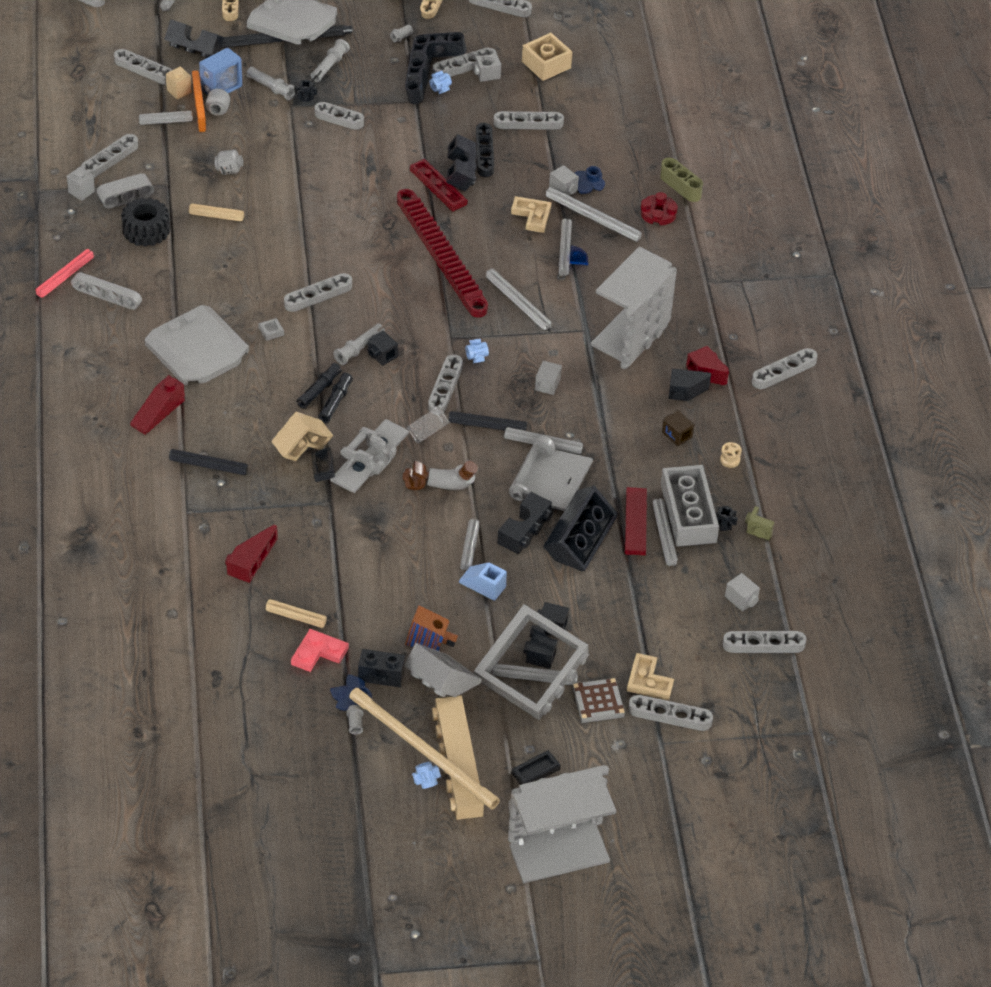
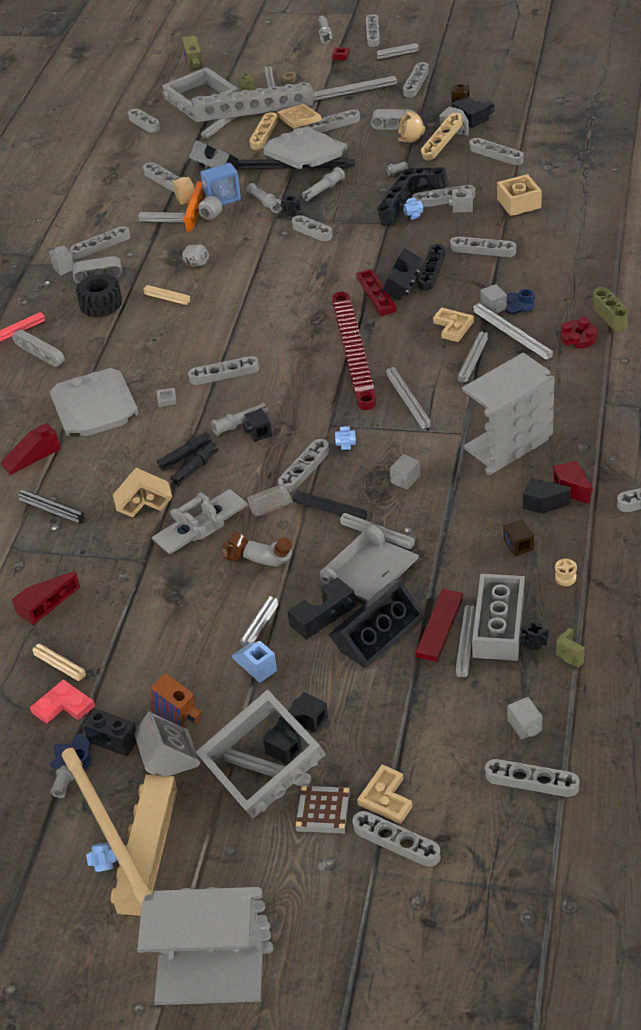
camera: 25 degrees right, 5 degrees down
black tile [311,447,335,482] -> none
black tile [511,750,561,785] -> none
clear blue tile [569,245,589,265] -> none

